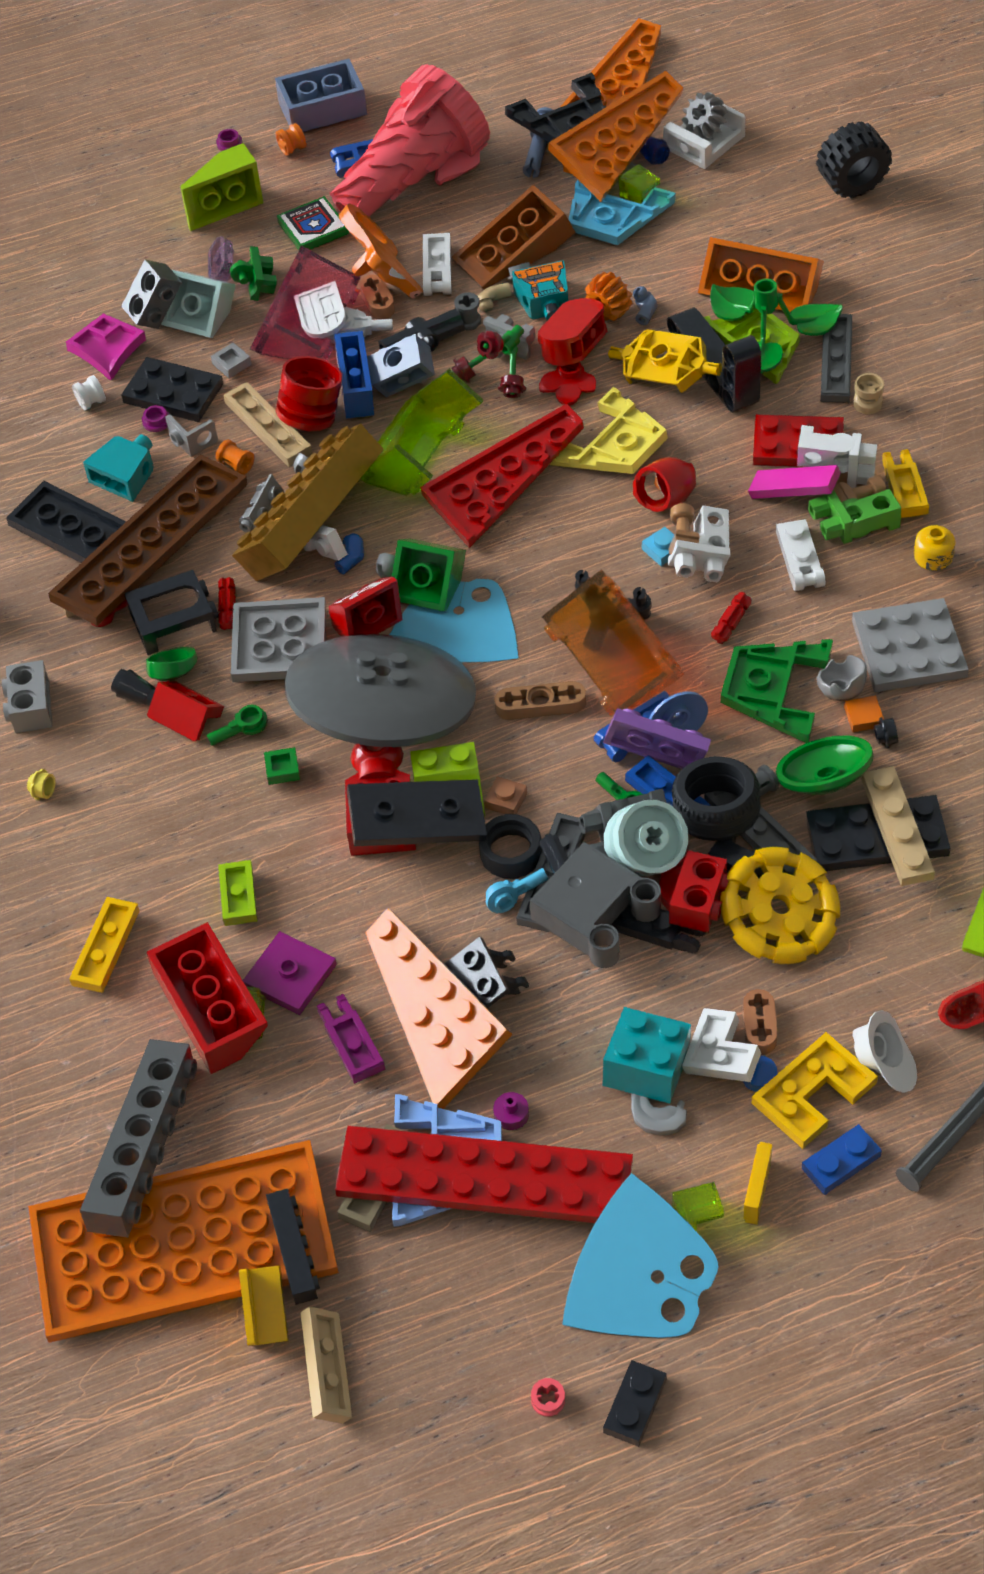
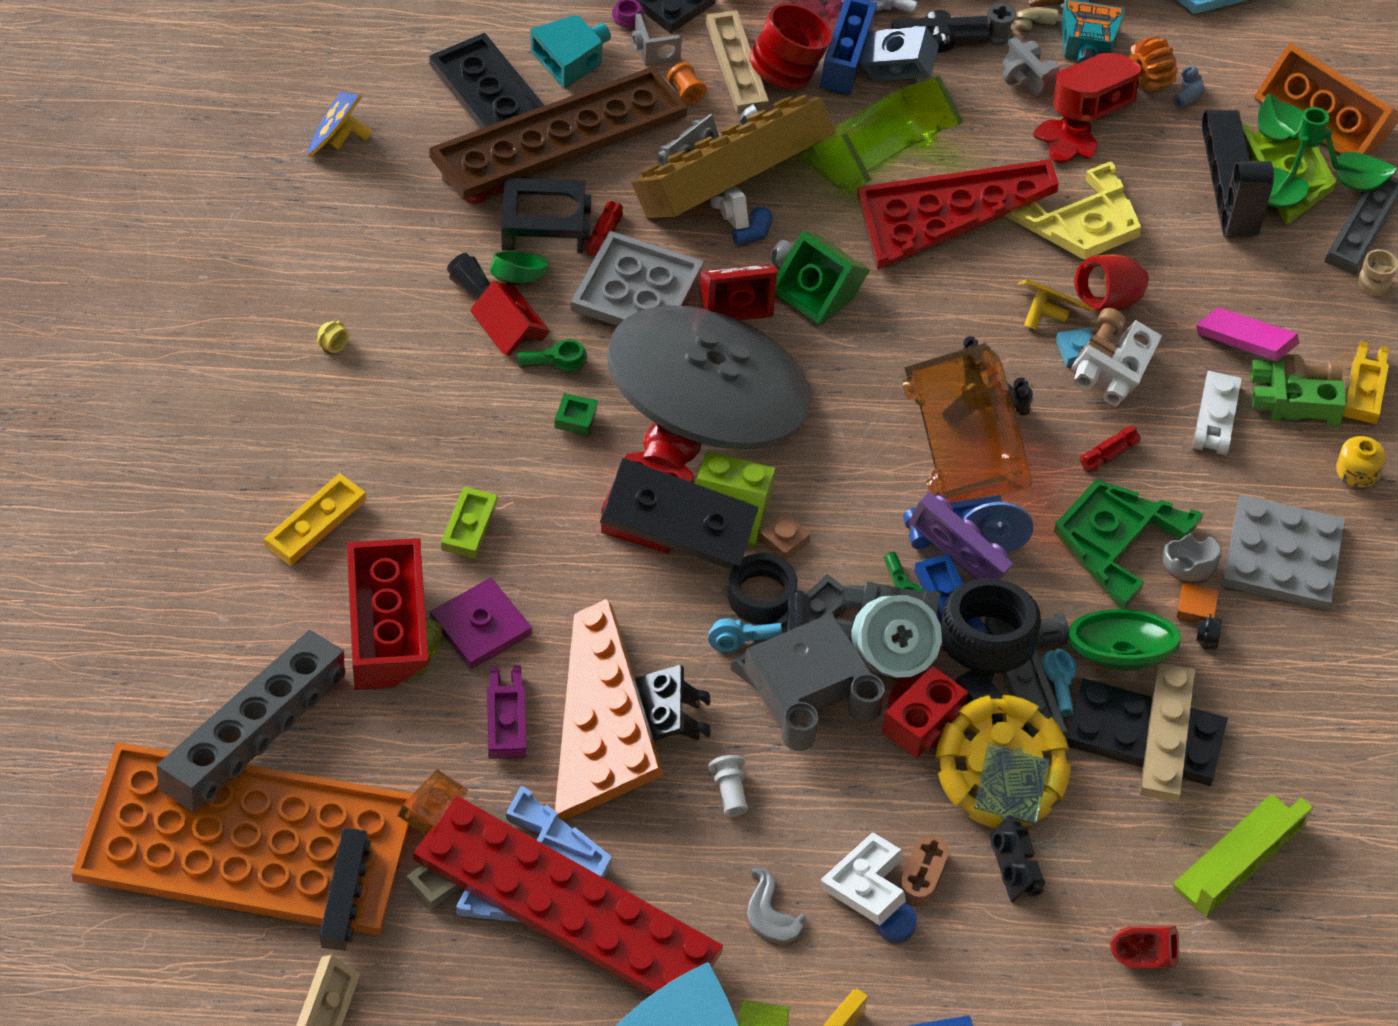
camera: 15 degrees right, 0 degrees up
light grey brick [2,660,52,733] -> none
yellow panel [239,1265,289,1346] -> none
medium azure piece [389,579,518,662] -> none
dark red plant [451,325,526,398] -> none
magenta tile [493,1092,529,1130] -> none
medium nougat beam [494,681,586,720] -> none
teal brick [602,1007,691,1104] -> none
yellow plate [608,329,722,393] -> none
black hinge [611,905,706,954] -> none
yellow plate [751,1032,878,1149] -> none
red plate [753,414,844,467] -> none
white hips [797,425,877,488] -> none
white piece [853,1010,917,1093] -> none
none -> clear orange plate [397,769,468,835]
none -> white pin [708,755,748,817]
none -> clear light blue piece [974,743,1049,825]
none -> black hinge [989,815,1045,902]
none -> yellow shield [1017,279,1096,330]
none -> medium azure plate [1042,649,1077,717]

